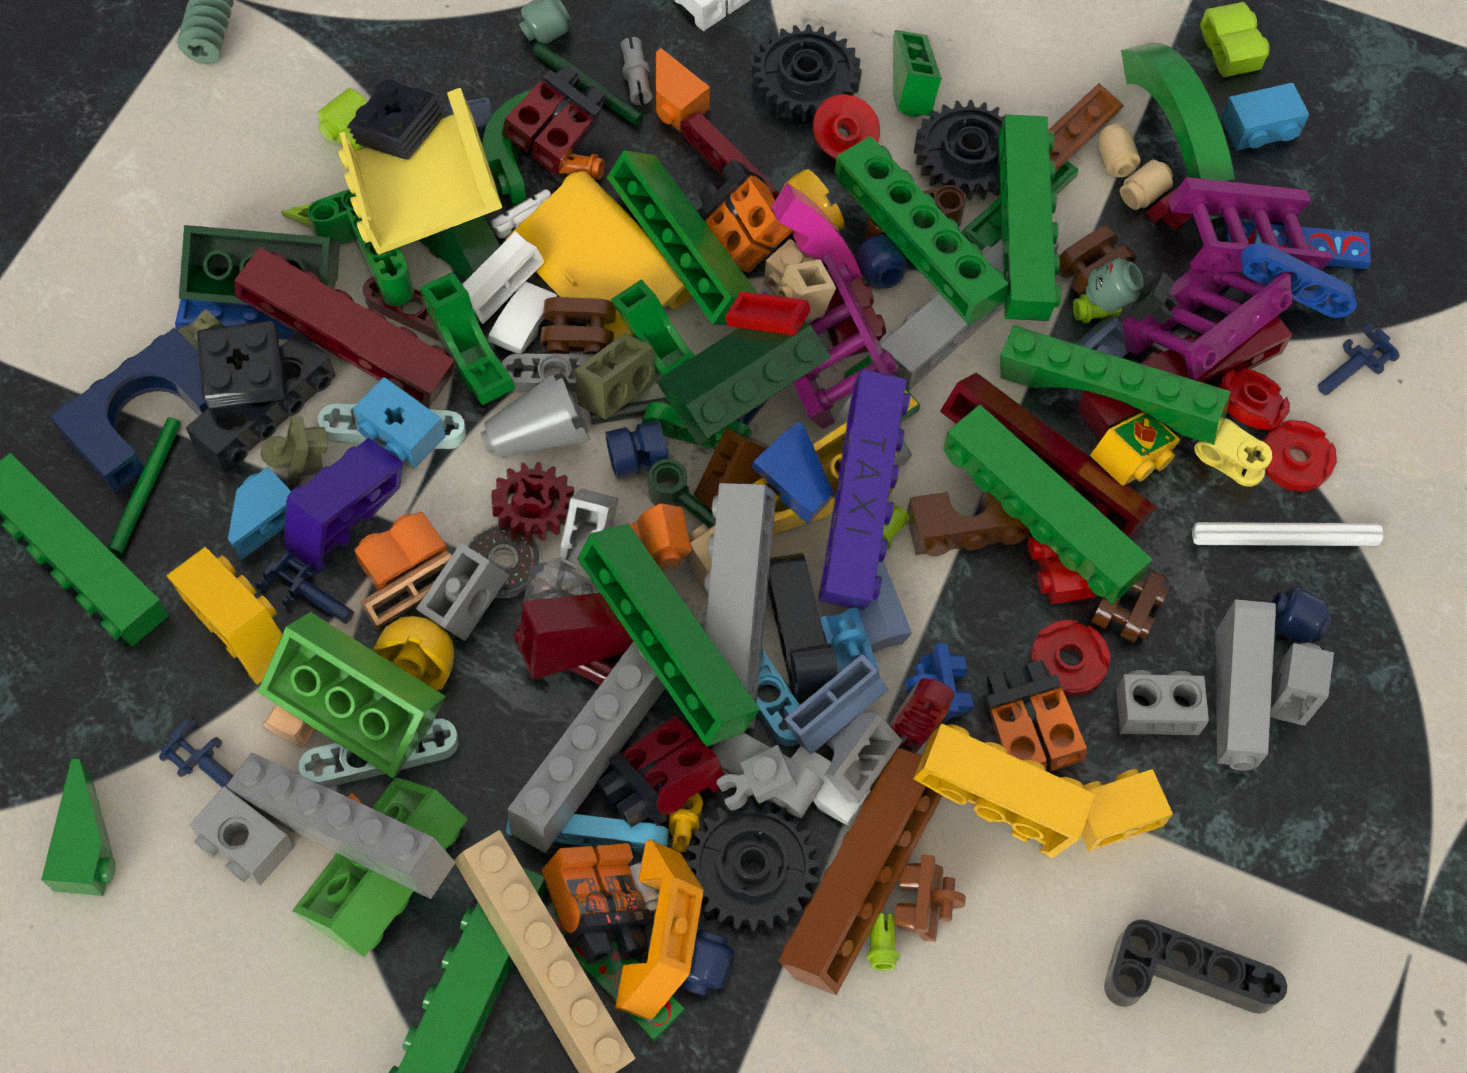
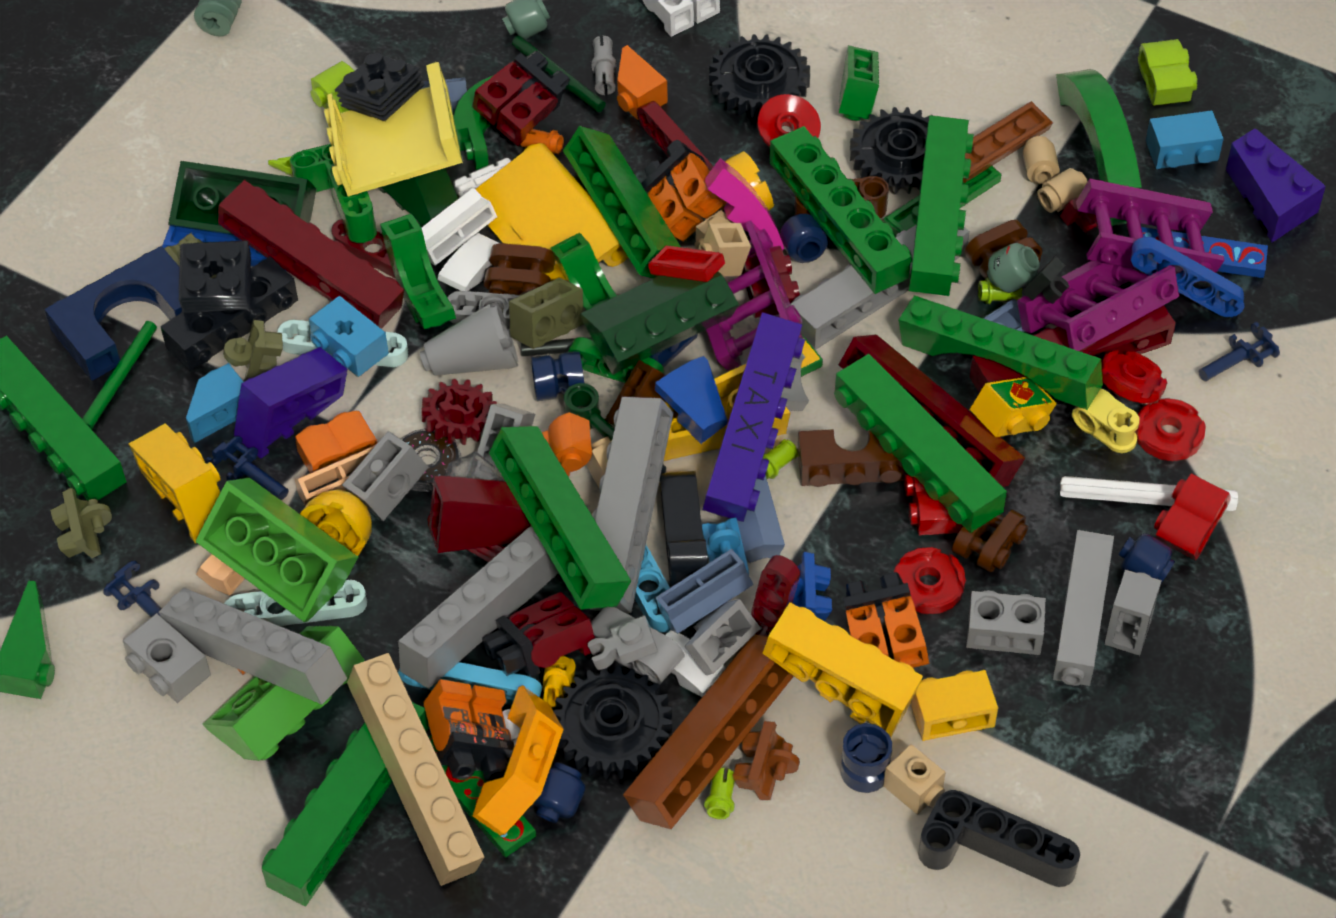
camera: 10 degrees right, 10 degrees down
none -> olive hips [50,488,112,558]
none -> dark blue wheel [841,723,892,793]
none -> tan brick [883,744,946,815]
none -> red brick [1154,473,1231,561]
none -> dark purple wedge [1226,128,1326,243]

